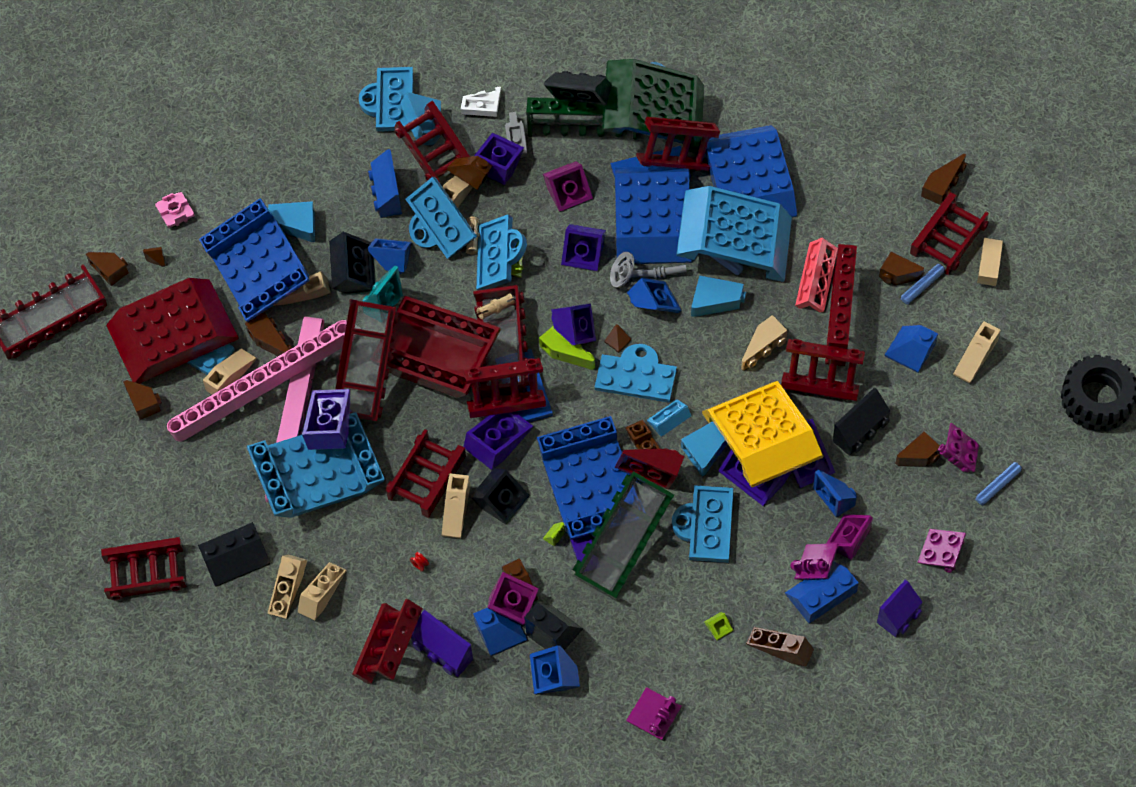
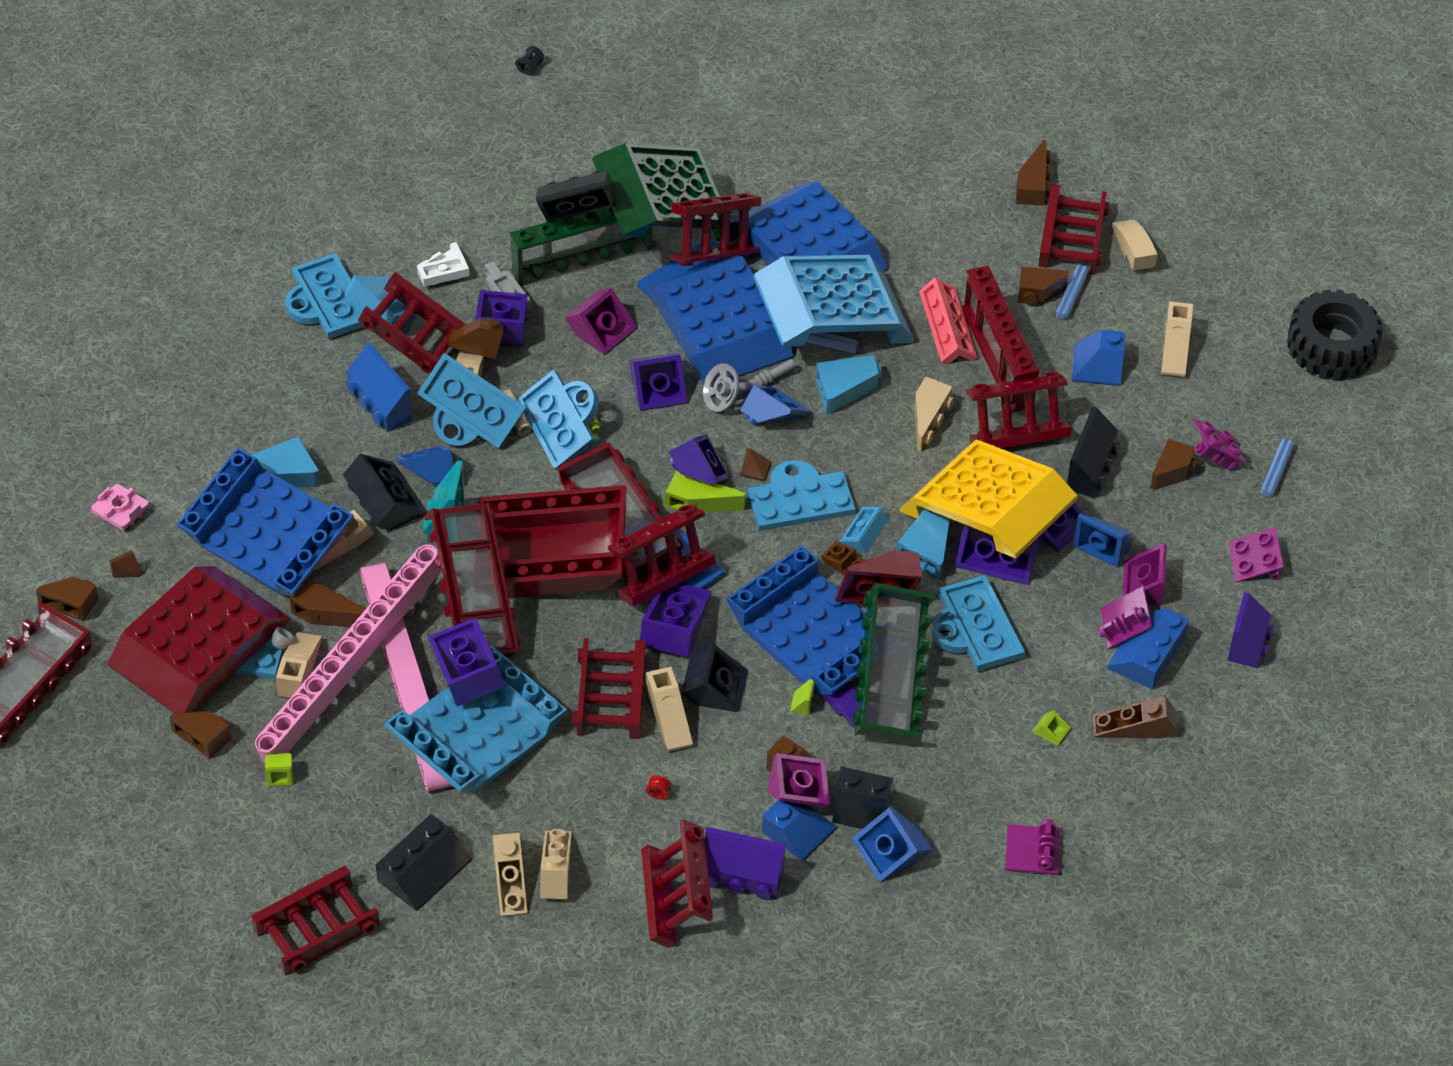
camera: 30 degrees left, 10 degrees down
tan pin [477,294,515,319] -> none
none -> lime slope [265,753,293,787]
none -> light grey hinge [272,627,294,650]

